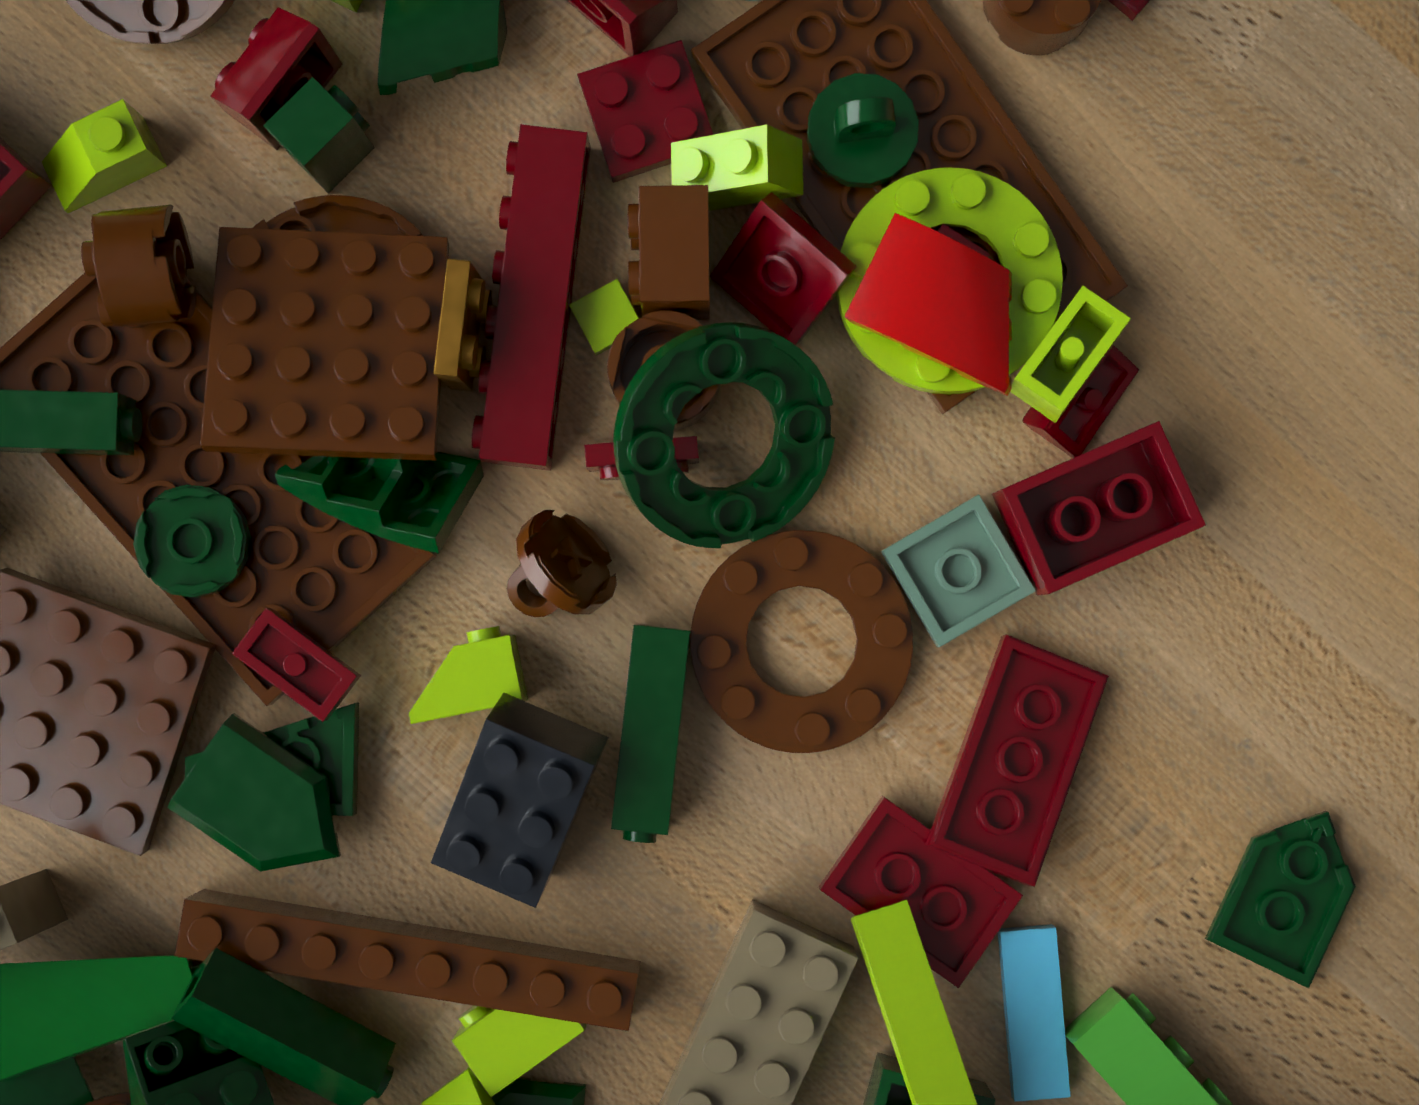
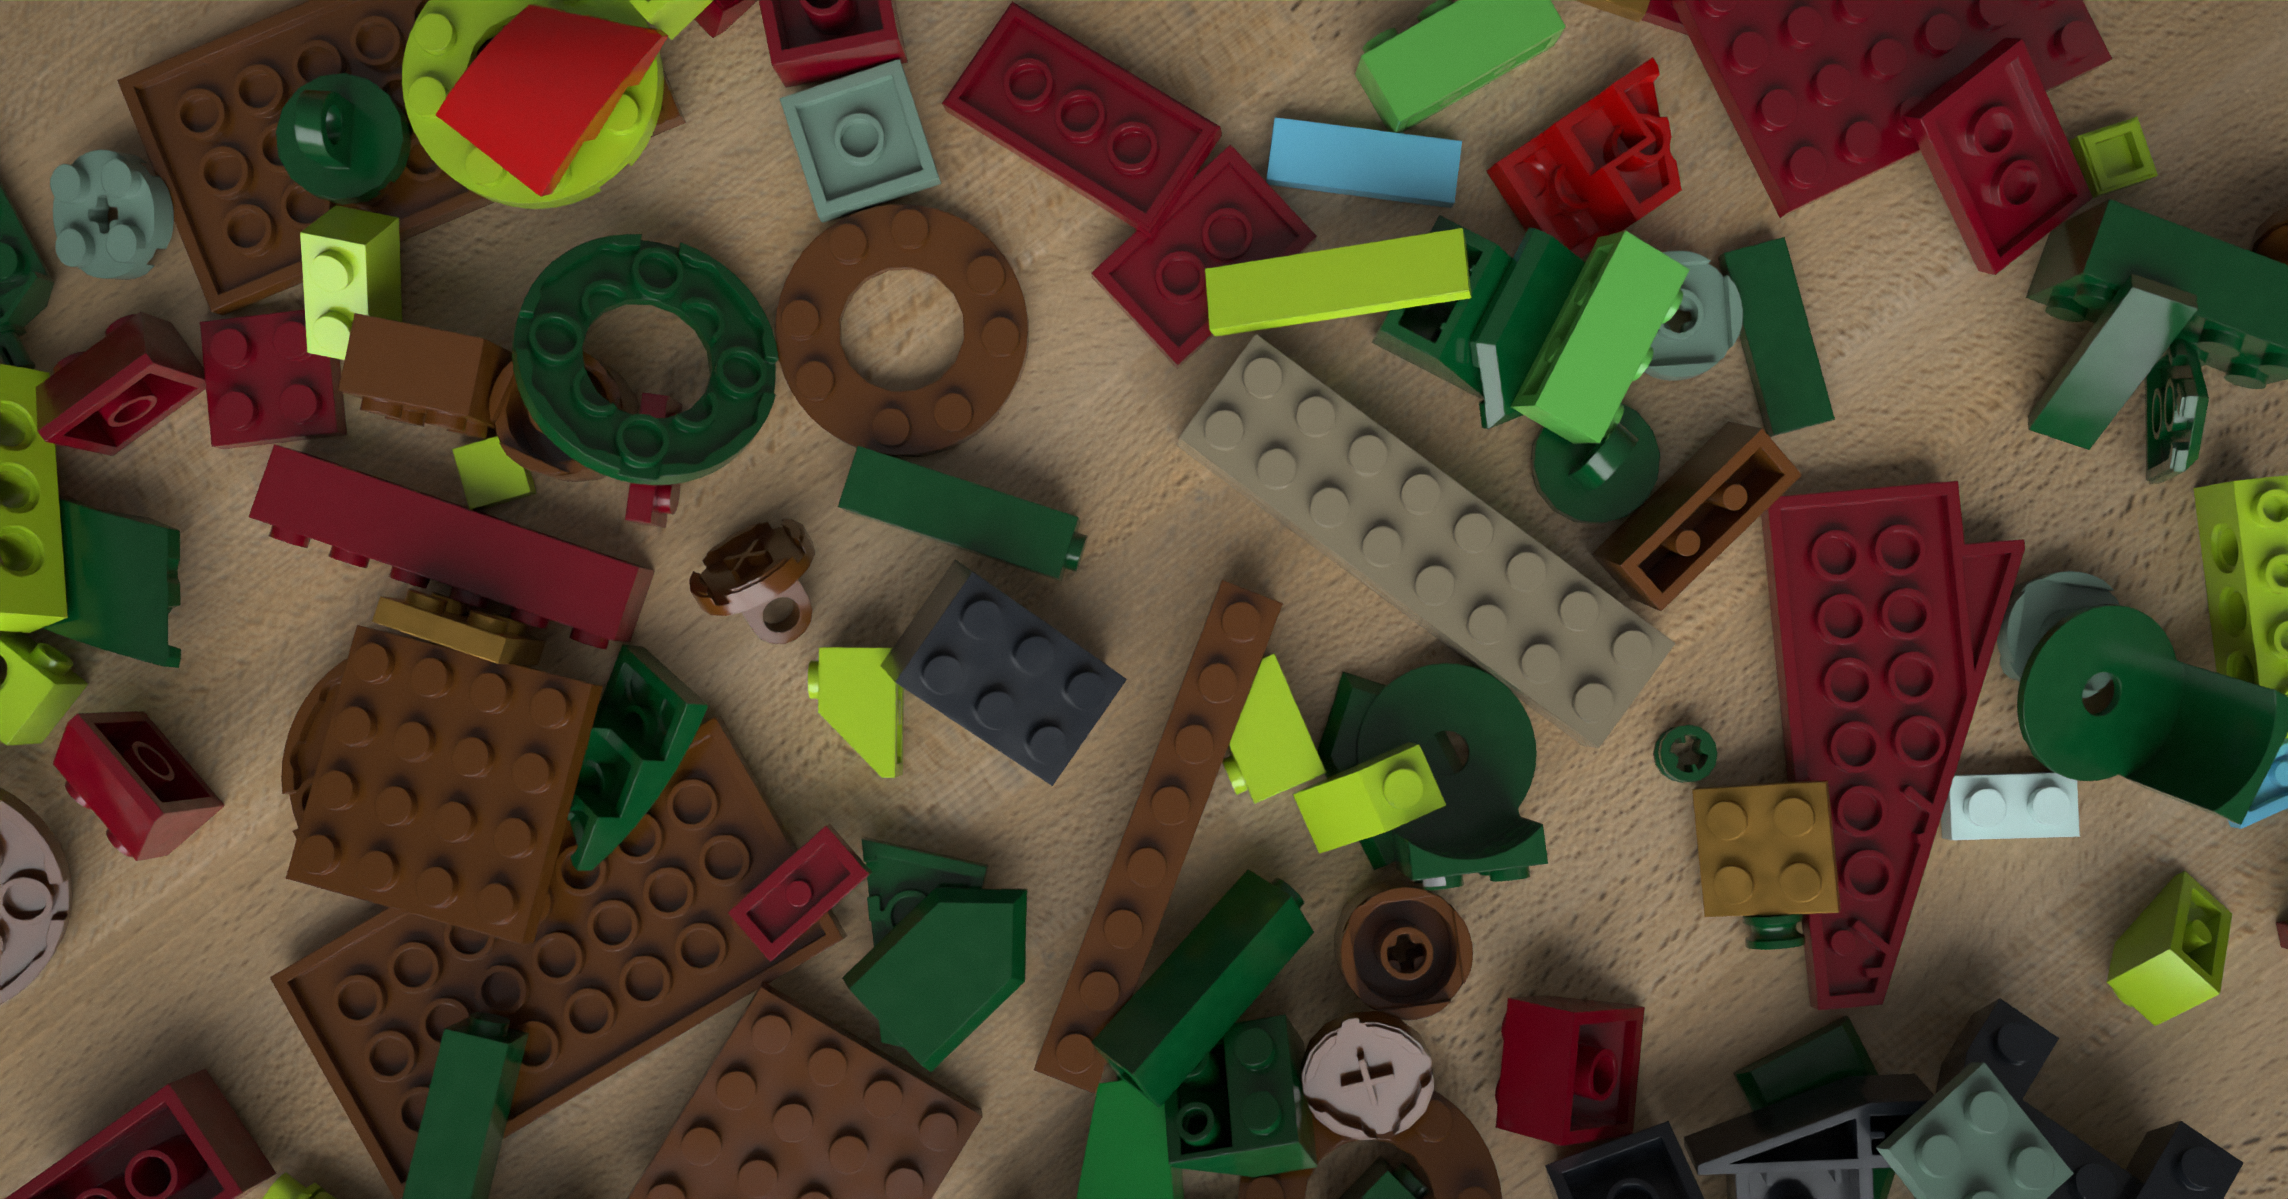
camera: 75 degrees left, 0 degrees up
lime slope [42,99,167,213] -> none
reddish brown brick [81,204,196,327] -> none
dark green tile [133,484,251,598] -> none
dark green brick [263,77,375,194] -> none
dark red plate [709,192,857,345] -> none

